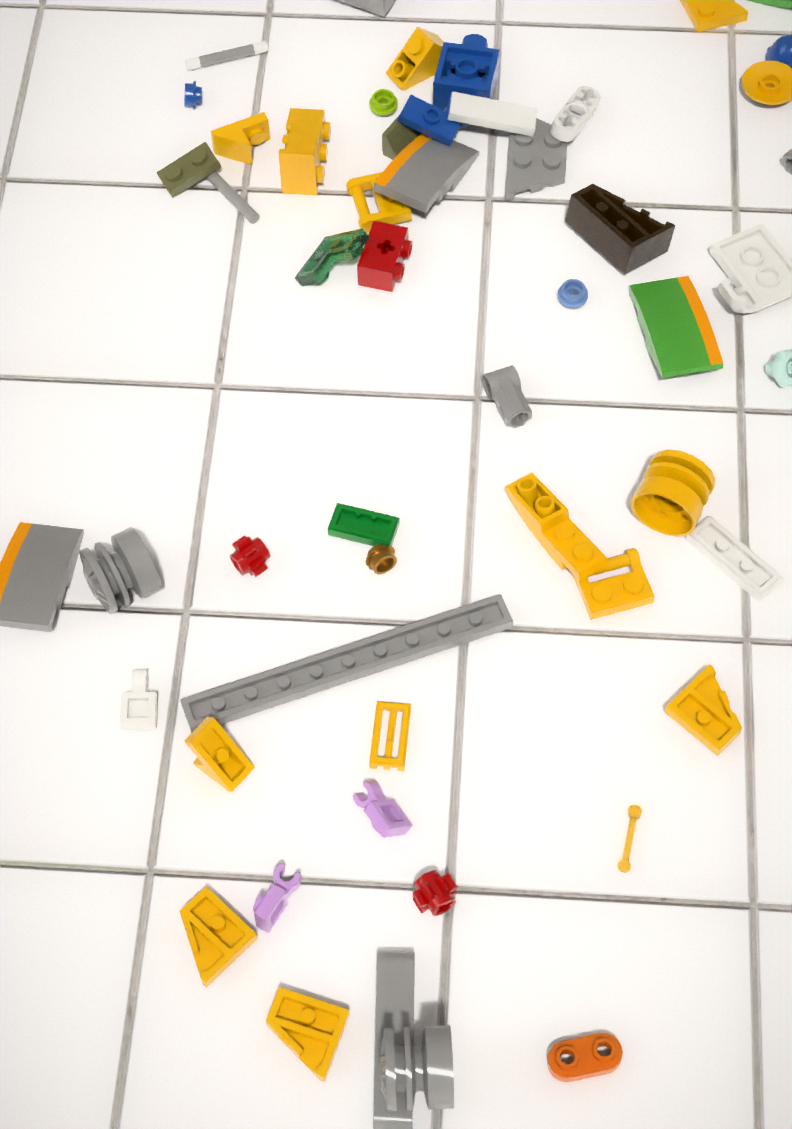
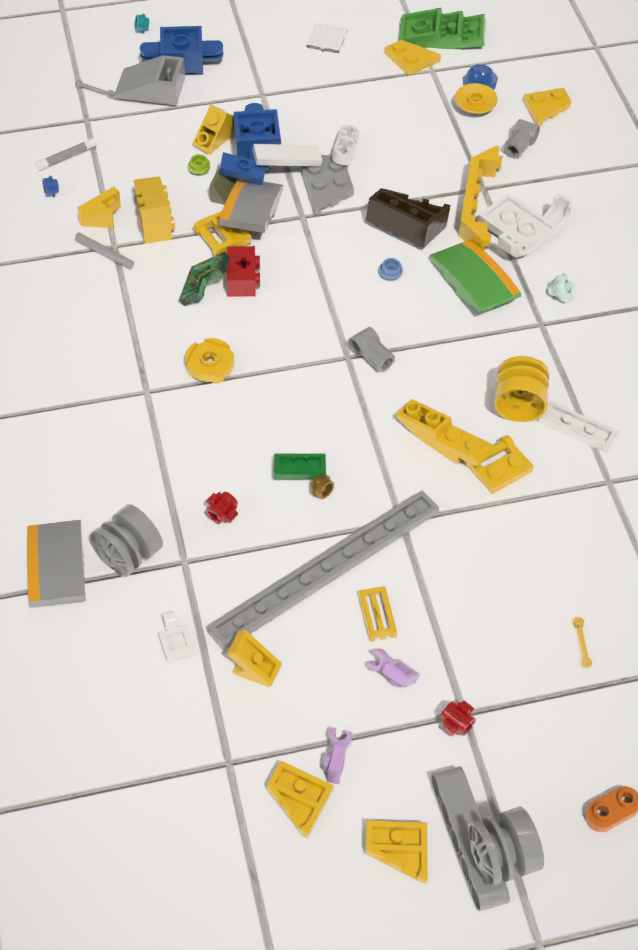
camera: 20 degrees left, 5 degrees down
olive plate [156,142,221,198] -> none
yellow wing [665,664,742,756] -> none
none -> yellow plate [185,338,235,384]
none -> yellow slope [459,146,503,250]

